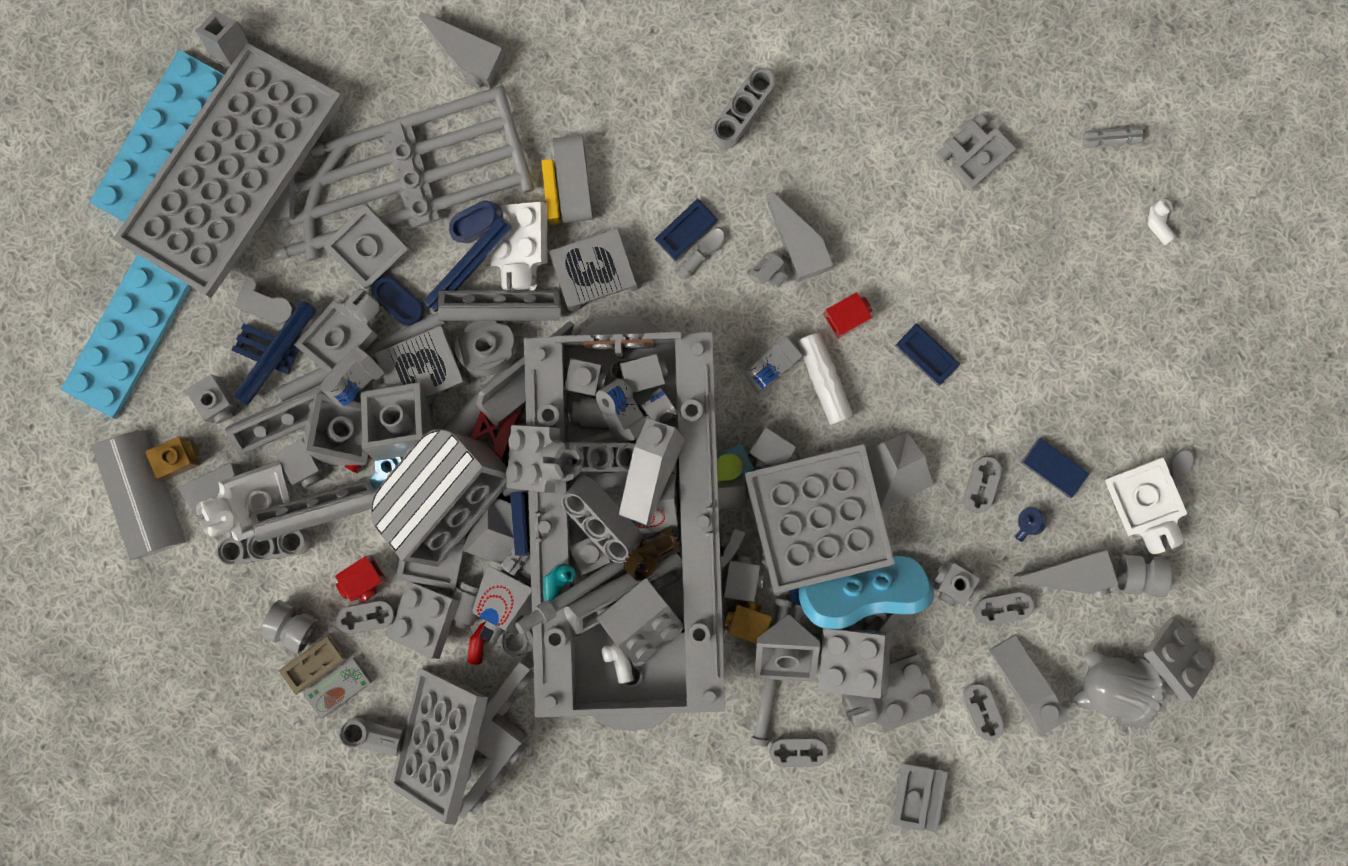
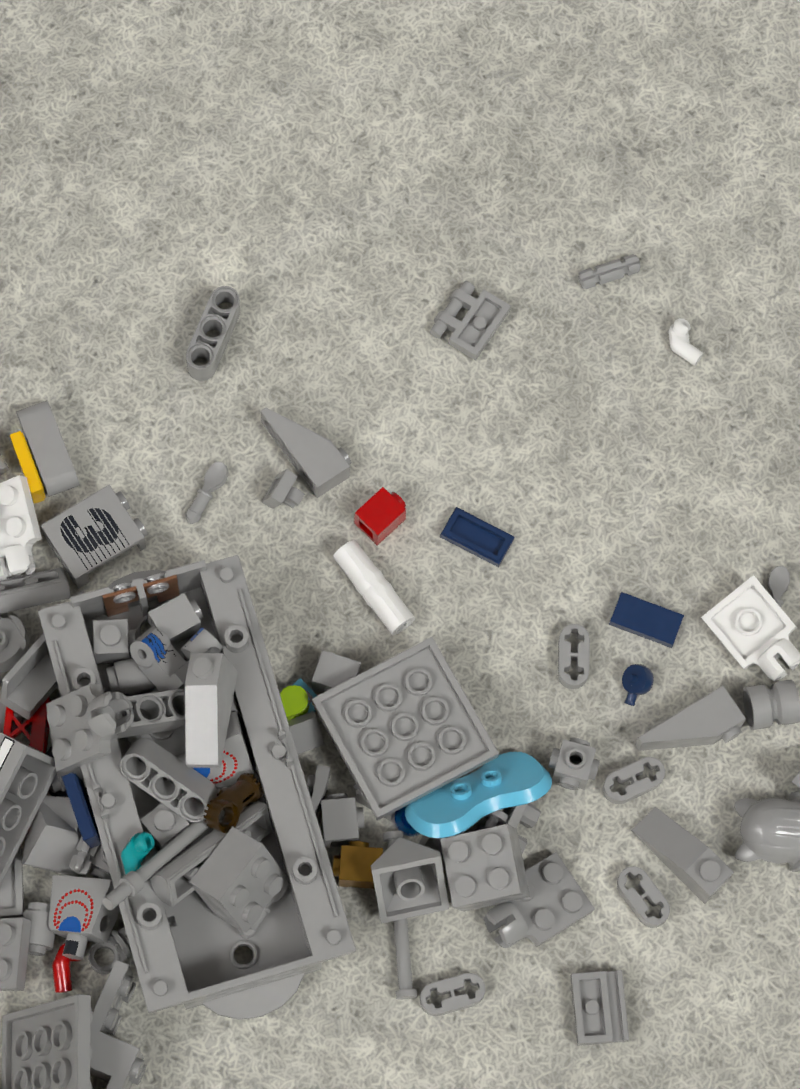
camera: 25 degrees left, 15 degrees down
white arm [602,643,634,683] -> none
dark blue tile [655,198,718,261] -> none
light grey leg [744,336,803,392] -> none
light grey slope [866,431,933,510] -> none

